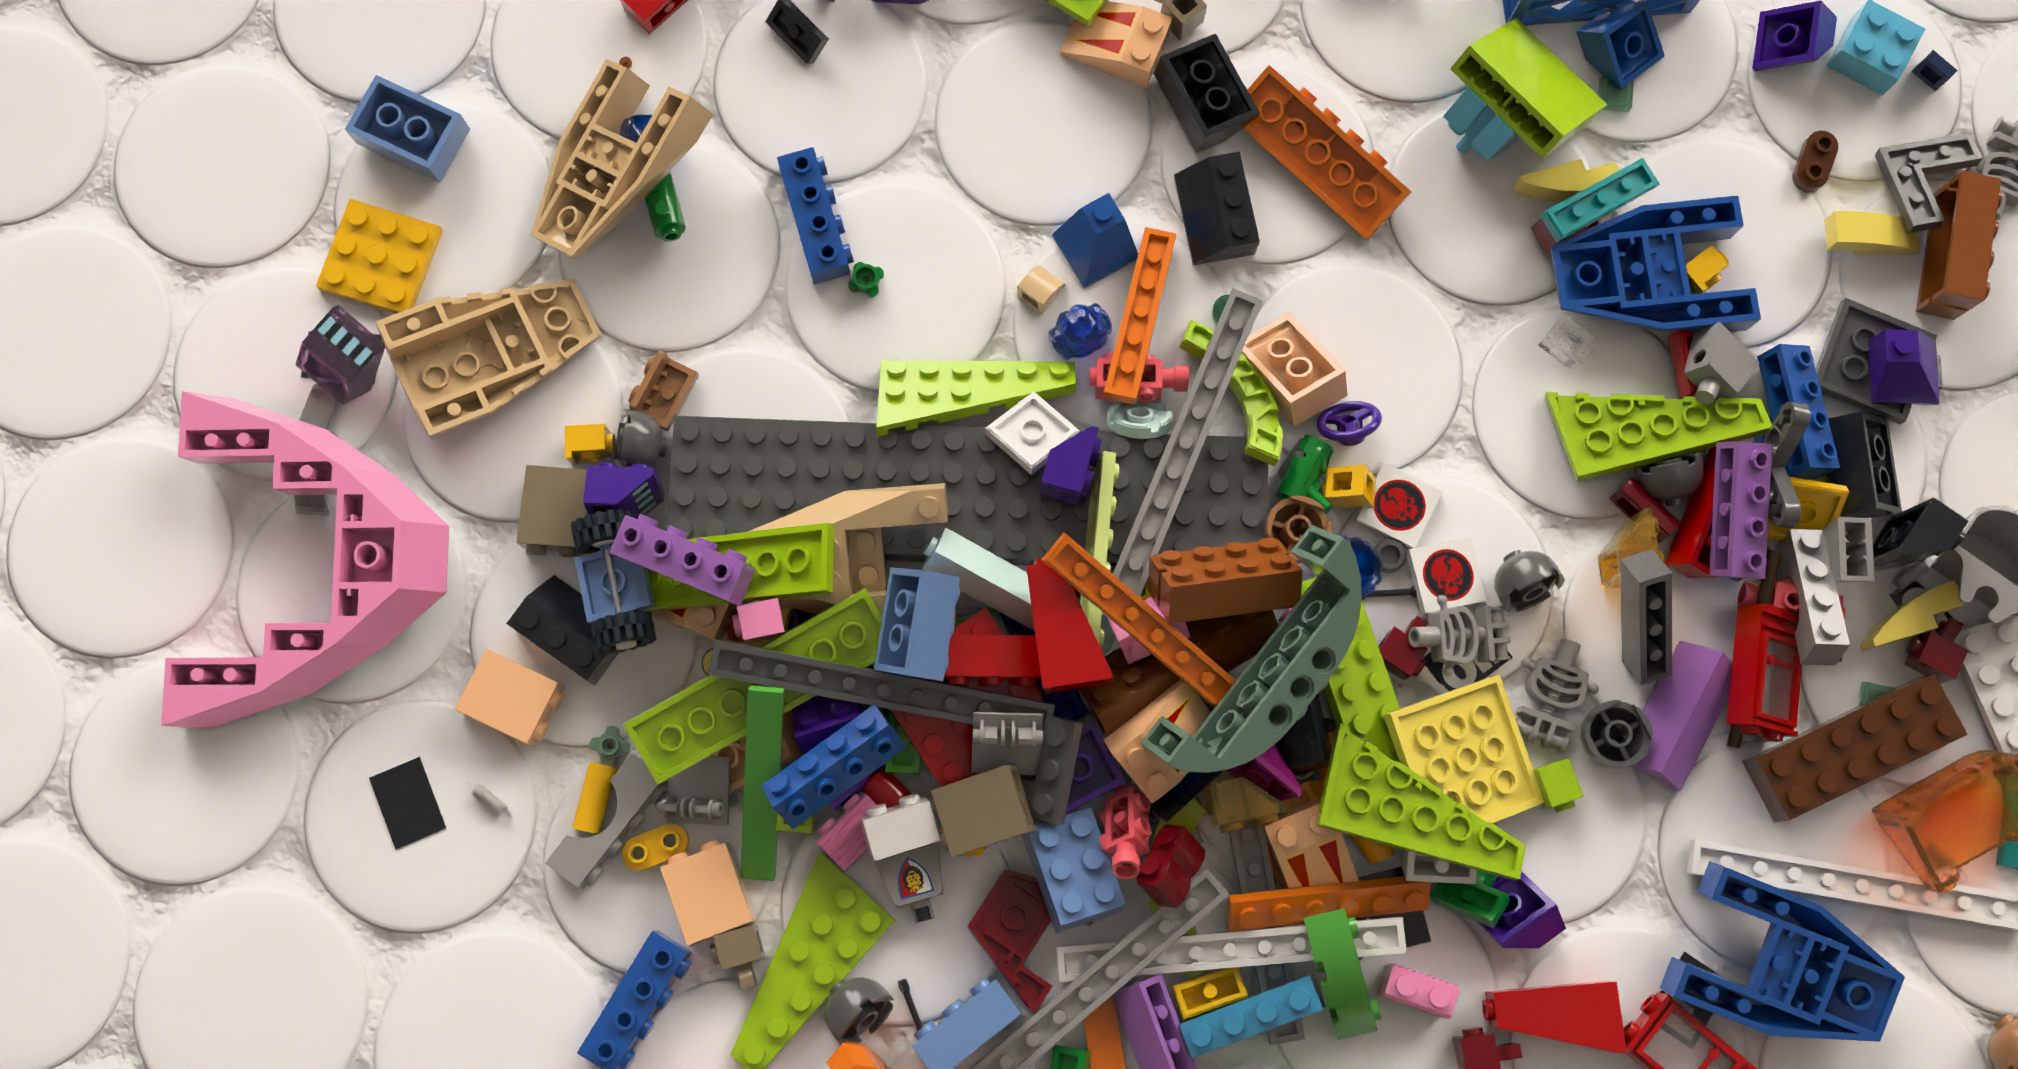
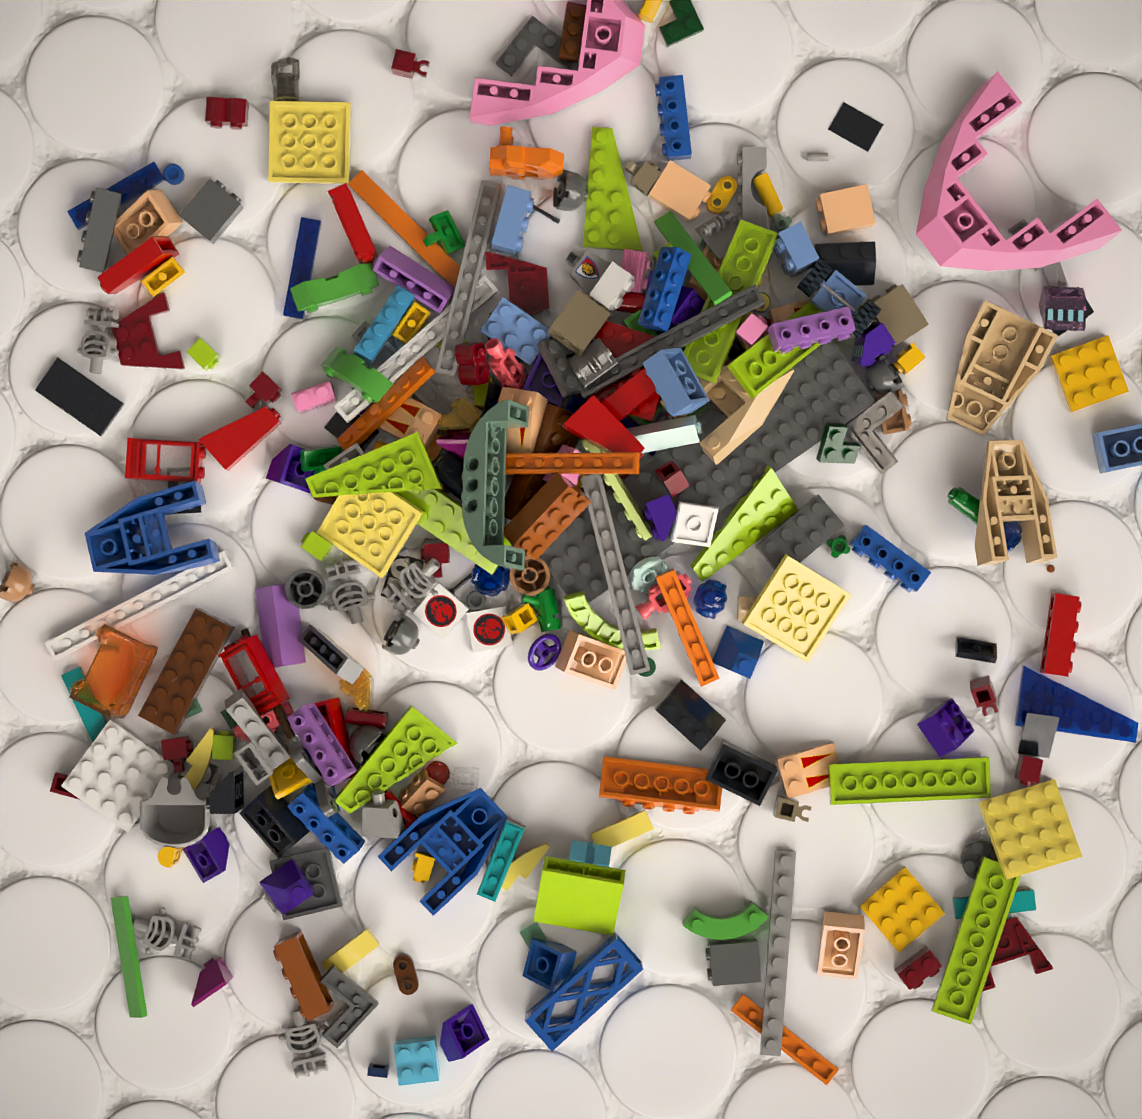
camera: 145 degrees right, 10 degrees up
none -> dark purple slope [183,827,230,883]
none -> lime brick [212,730,237,760]
none -> medium nougat bracket [399,768,445,817]
none -> clear red plate [426,761,450,785]
none -> light yellow slope [590,809,654,847]
none -> dark red brick [655,459,690,497]
none -> light yellow plate [742,554,851,662]
none -> dark grey brick [755,494,844,571]
none -> medium blue brick [773,222,819,278]
none -> plate [816,423,860,464]
none -> plate [846,390,905,474]

